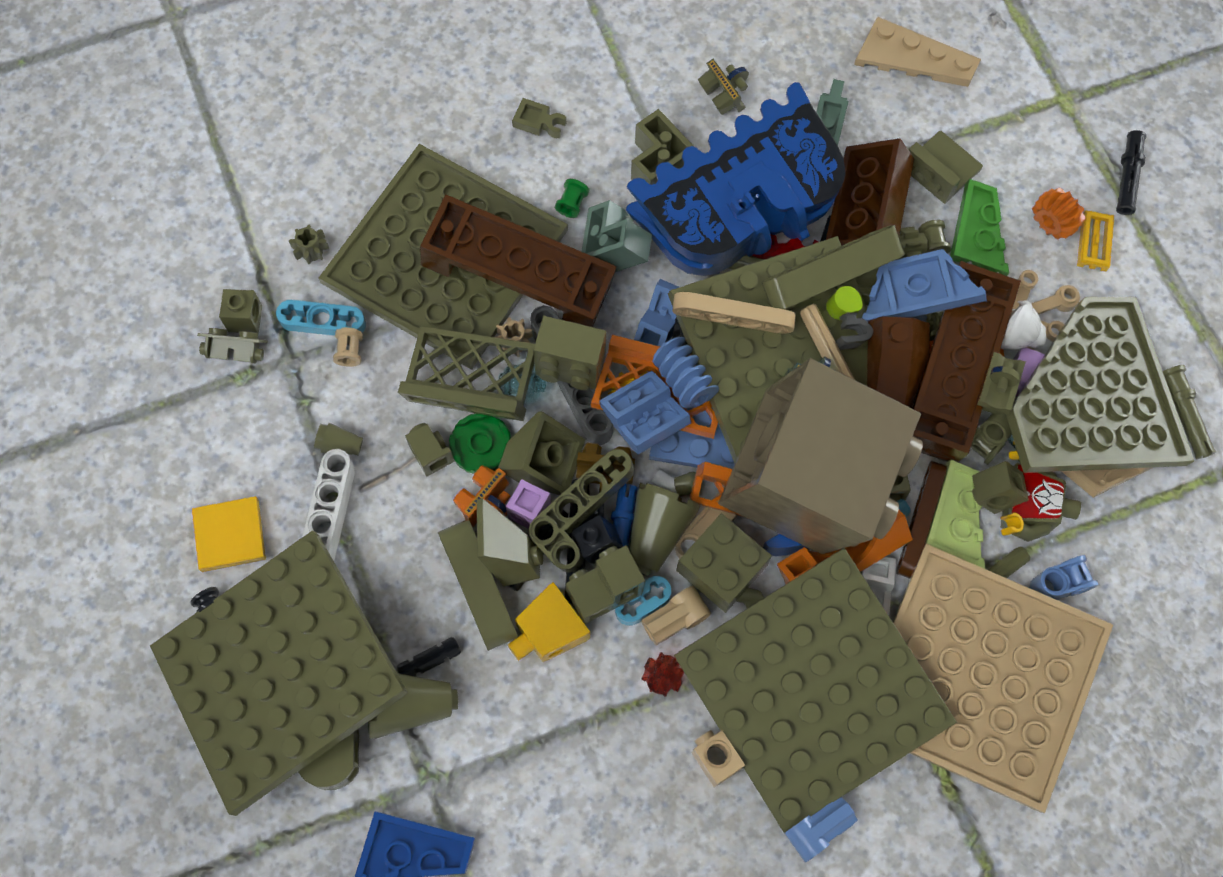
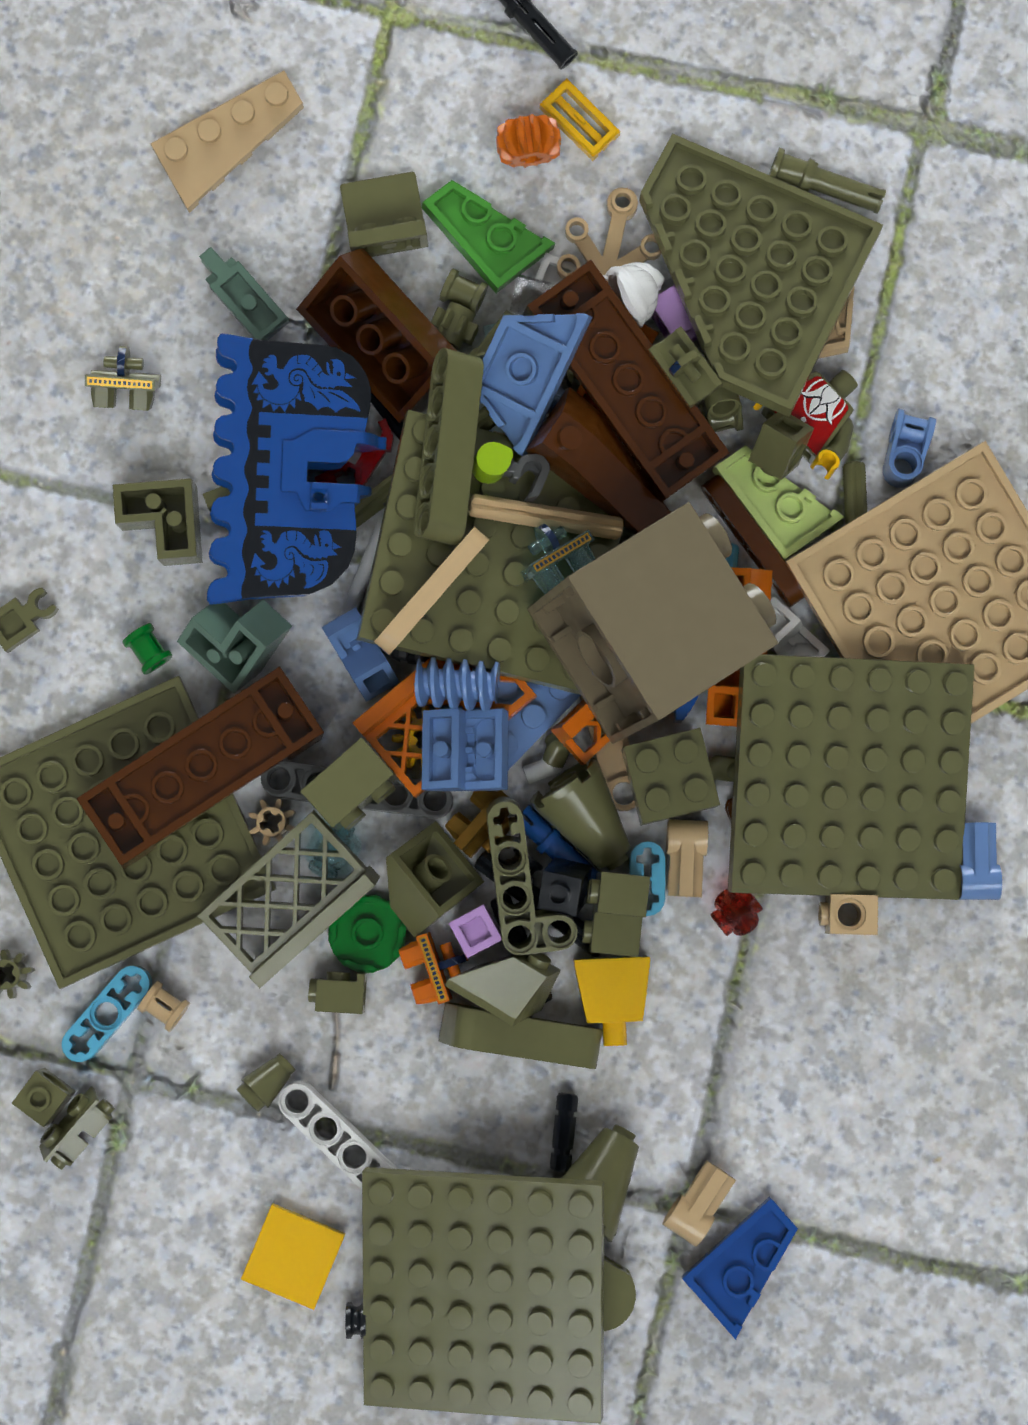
camera: 55 degrees left, 15 degrees up
none -> tan piece [662,1160,736,1247]

